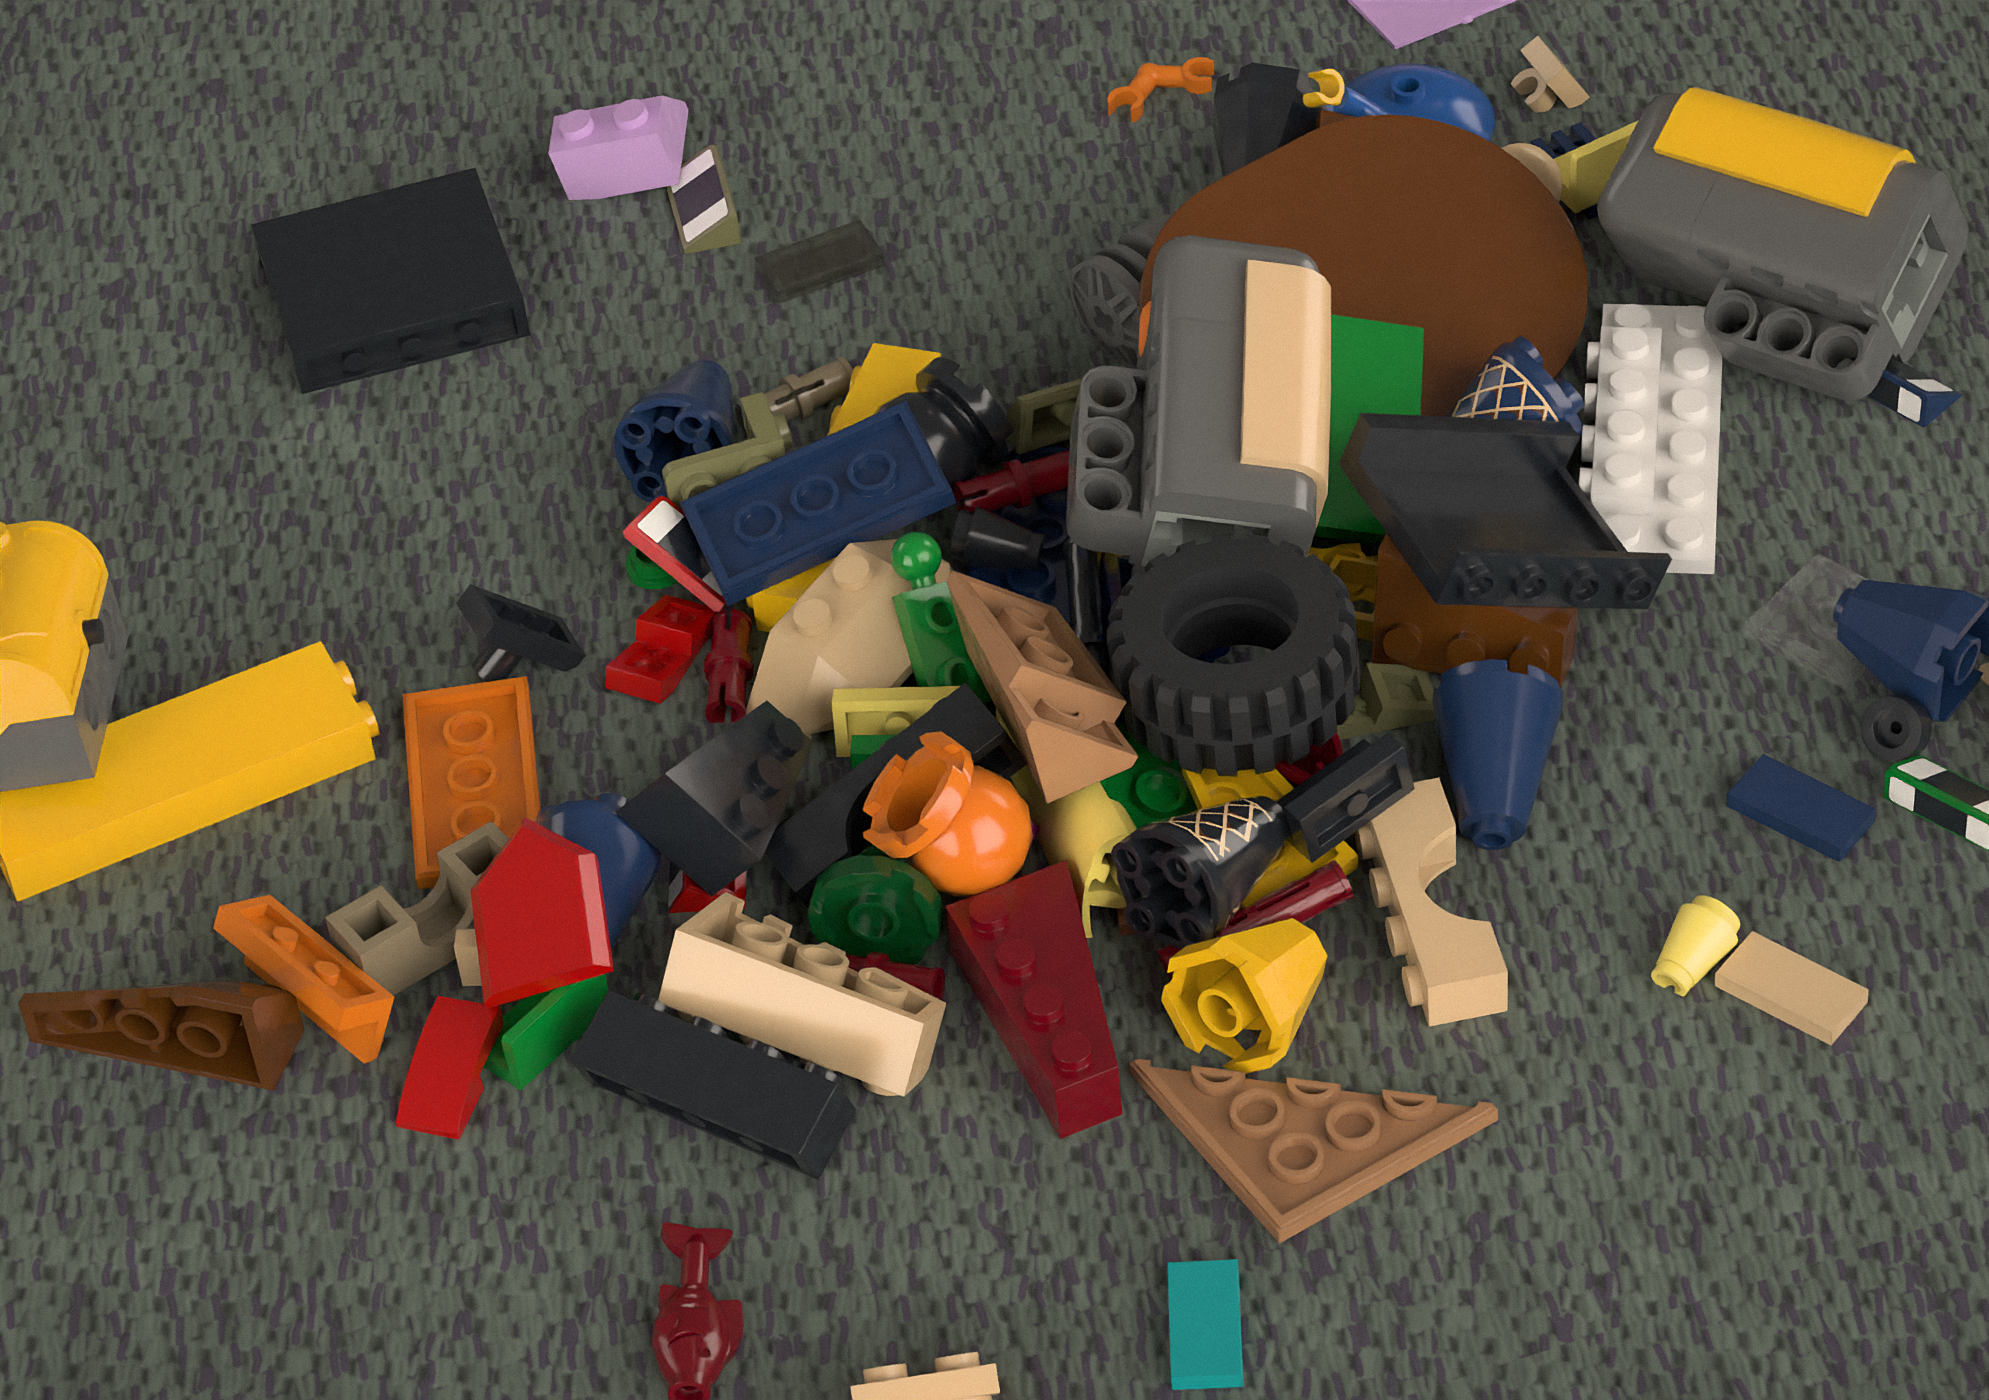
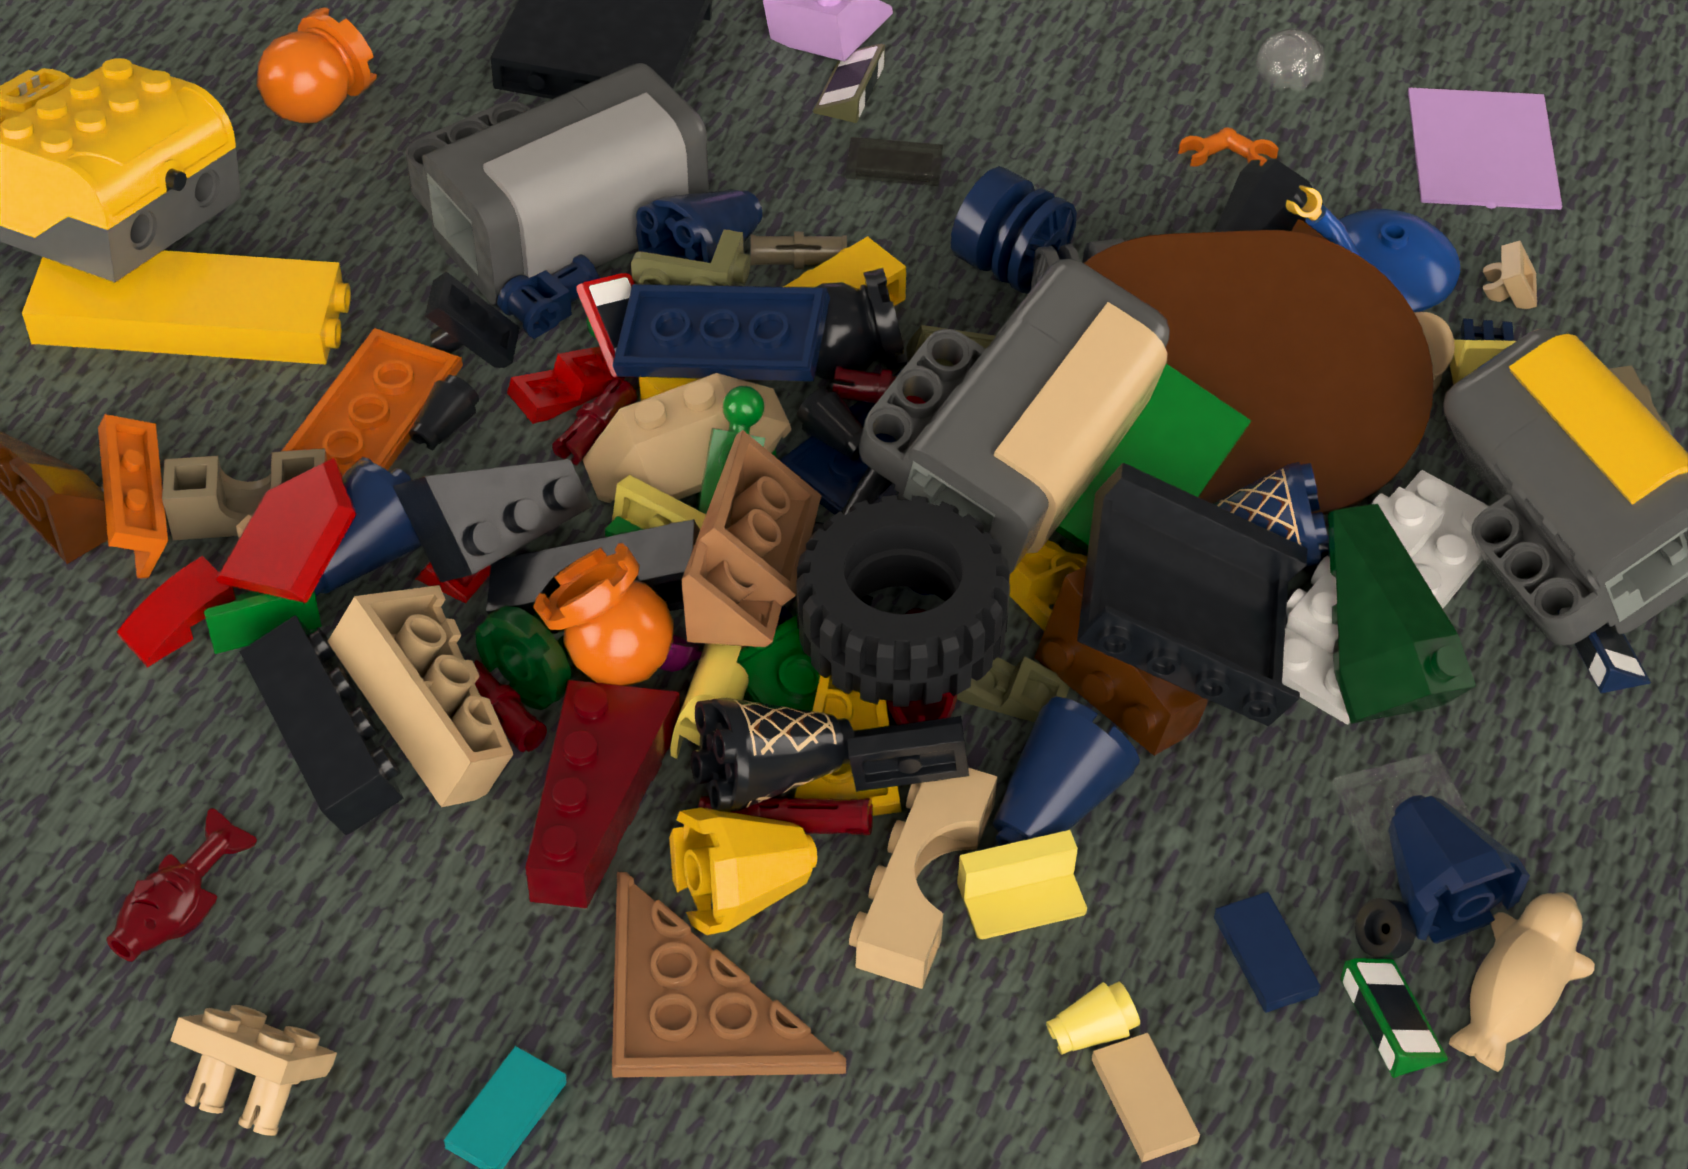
camera: 25 degrees right, 5 degrees up
none -> orange tile [256,7,377,123]
none -> piece [406,63,709,305]
none -> black cone [409,375,479,451]
none -> dark blue connector [497,254,600,339]
none -> dark blue wheel [951,166,1077,294]
none -> light yellow panel [957,830,1087,939]
none -> dark green wedge [1328,504,1476,724]

